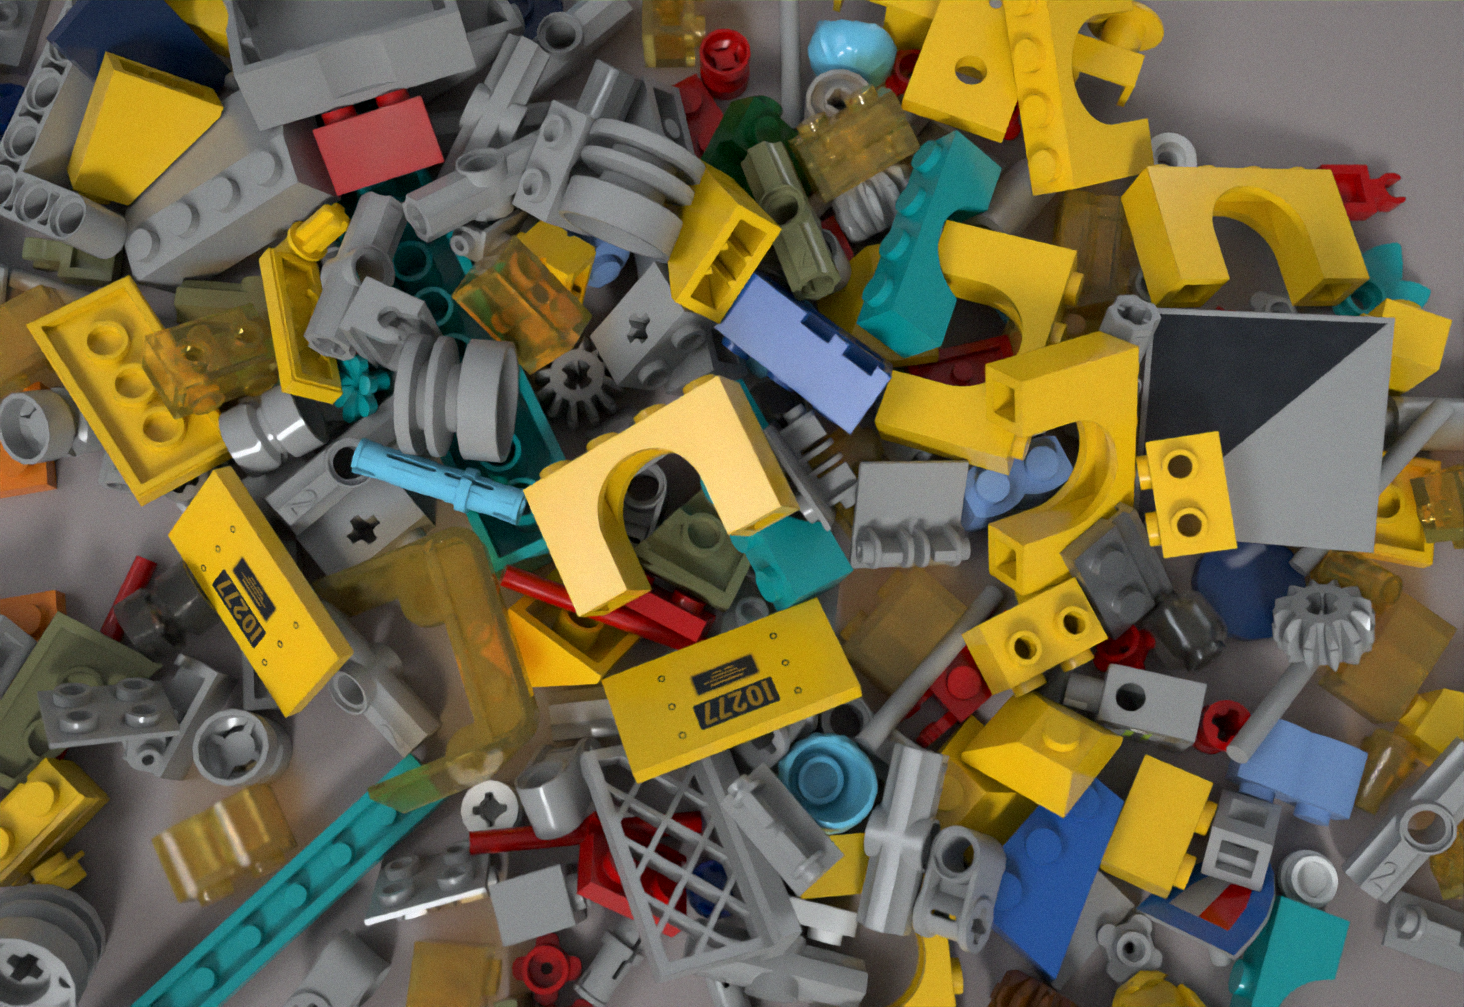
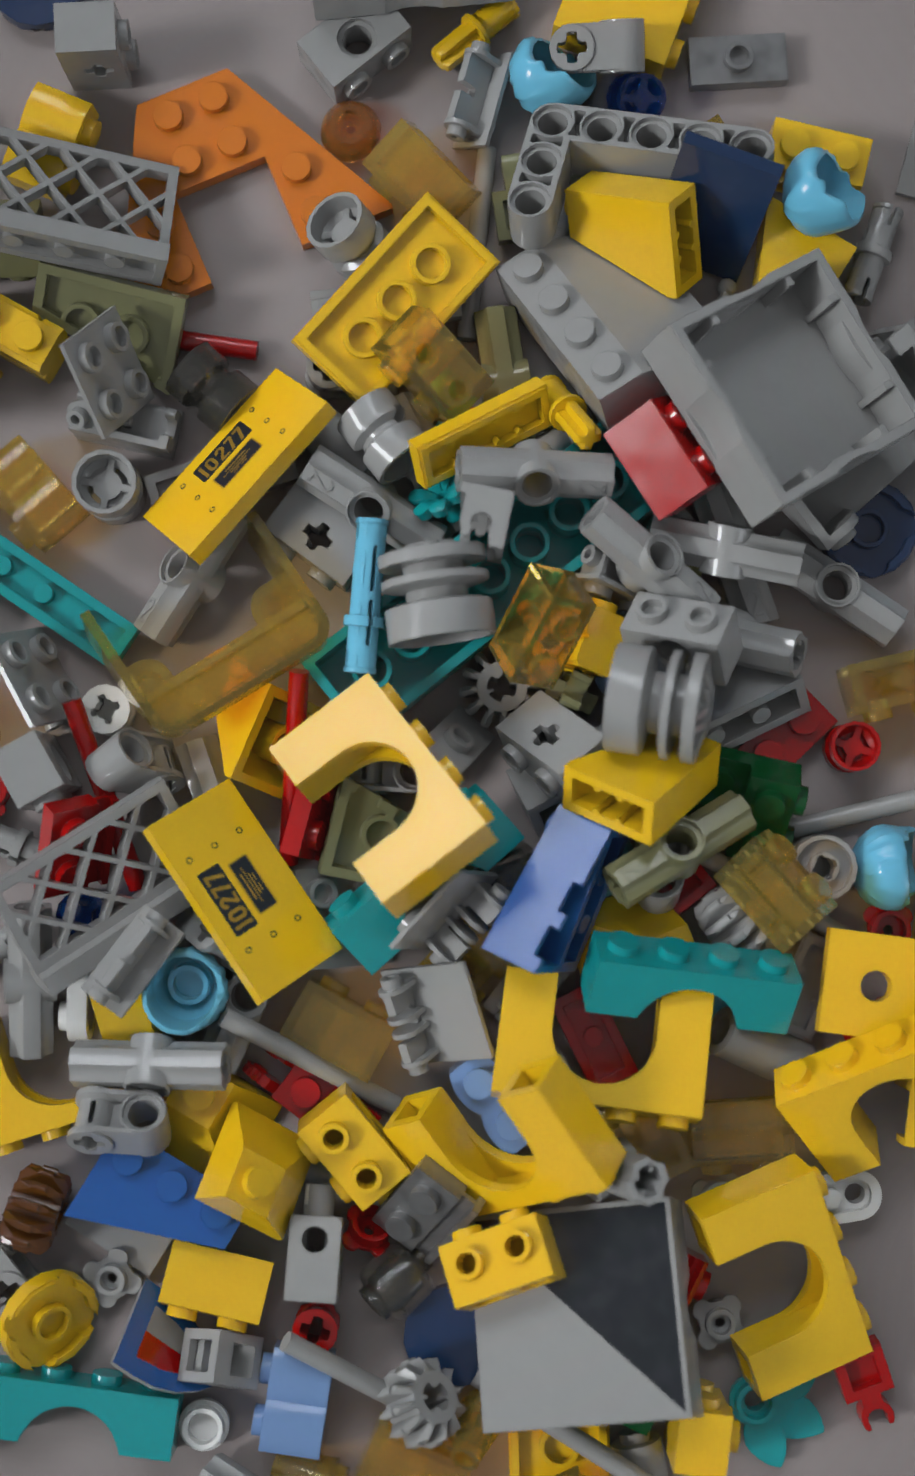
camera: 75 degrees right, 10 degrees up
none -> olive plate [543,668,599,717]

